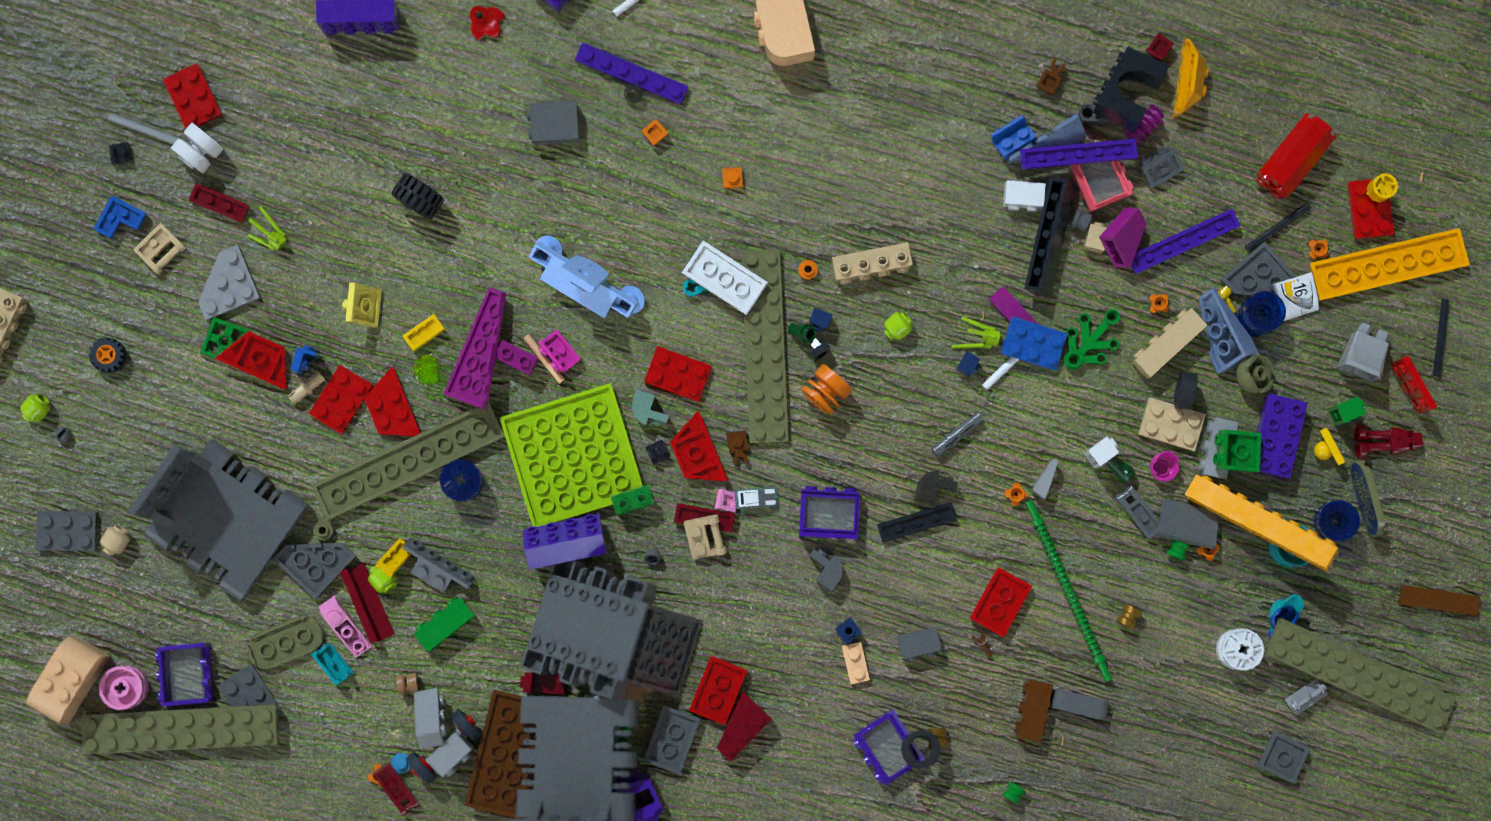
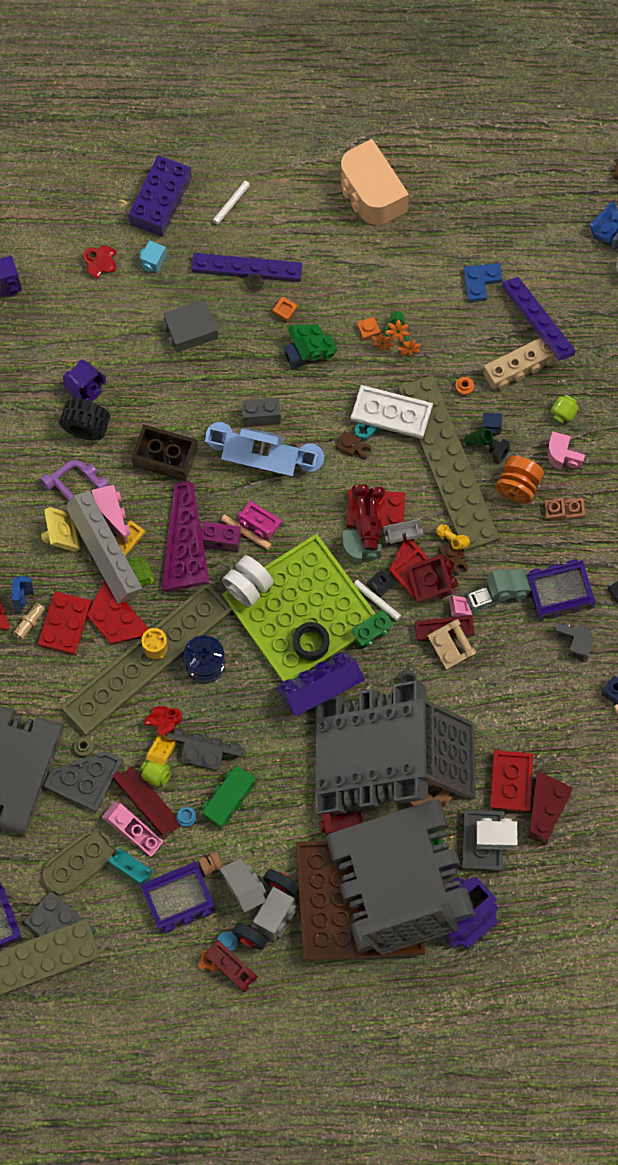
camera: 15 degrees left, 15 degrees down
none -> medium lavender bar [40,460,110,501]
none -> dark purple brick [62,359,106,402]
none -> light grey brick [65,491,142,604]
none -> bright pink slope [92,485,130,544]
none -> dark brown brick [131,424,198,481]
none -> medium azure brick [139,240,167,273]
none -> window [140,861,215,933]
none -> yellow piece [141,628,168,659]
none -> red plate [144,706,182,736]
none -> dark azure plate [176,807,196,827]
none -> white wheel [222,555,274,607]
none -> dark grey brick [242,398,281,427]
none -> dark blue plate [284,343,305,370]
none -> green plate [288,324,338,361]
none -> black tyre [293,622,330,661]
none -> reddish brown plate [336,431,371,459]
none -> dark red piece [352,484,385,551]
none -> white bar [354,580,402,621]
none -> orange plant [372,311,421,357]
none -> light grey hinge [383,519,424,544]
none -> dark red plate [407,554,458,604]
none -> yellow bar [436,524,470,550]
none -> blue plate [463,263,503,303]
none -> white brick [476,818,517,850]
none -> sand green brick [486,569,531,601]
none -> dark purple plate [502,277,576,361]
none -> nougat slope [545,498,586,520]
none -> bright pink brick [547,432,585,470]

